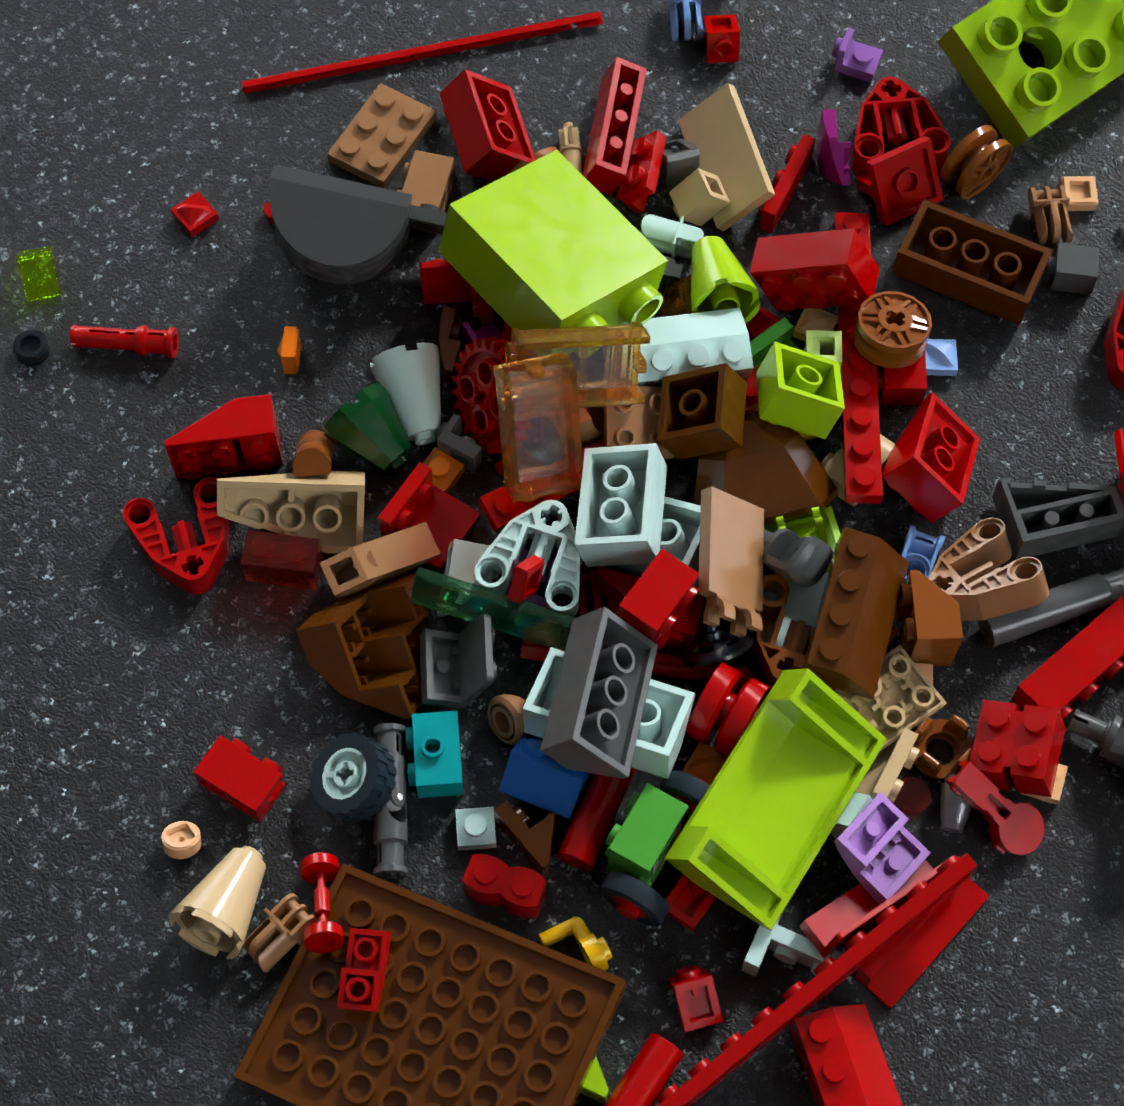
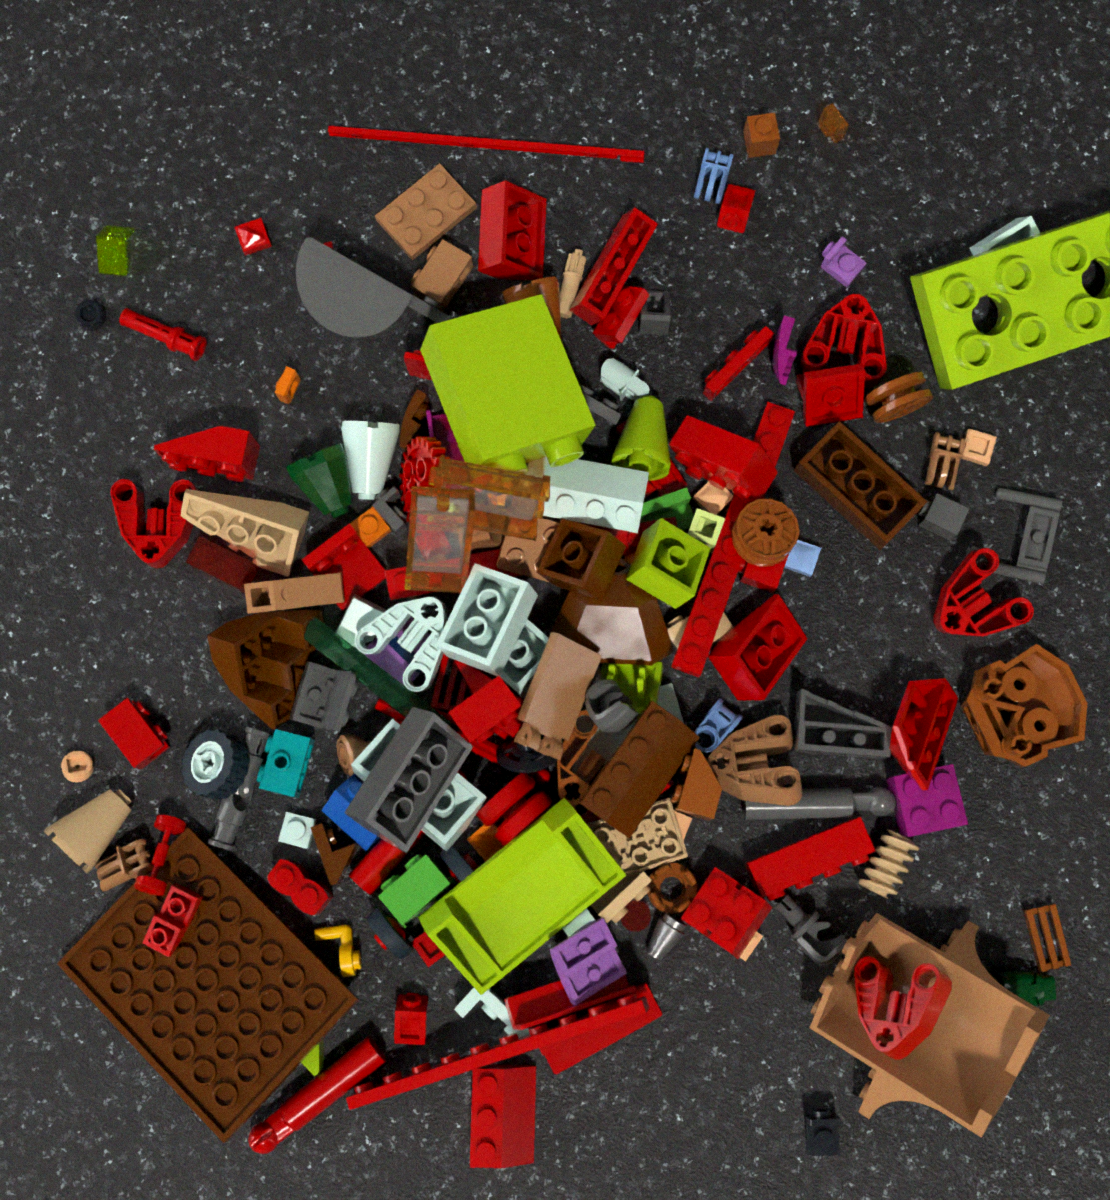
camera: 20 degrees right, 15 degrees up
dark orange brick [293,430,333,477] -> none
red tile [507,555,545,604] -> none
clear orange plate [659,278,691,317] -> none
tan brick [669,168,730,226] -> none
tan tile [678,83,775,231] -> none
red piece [946,760,1044,855] -> none

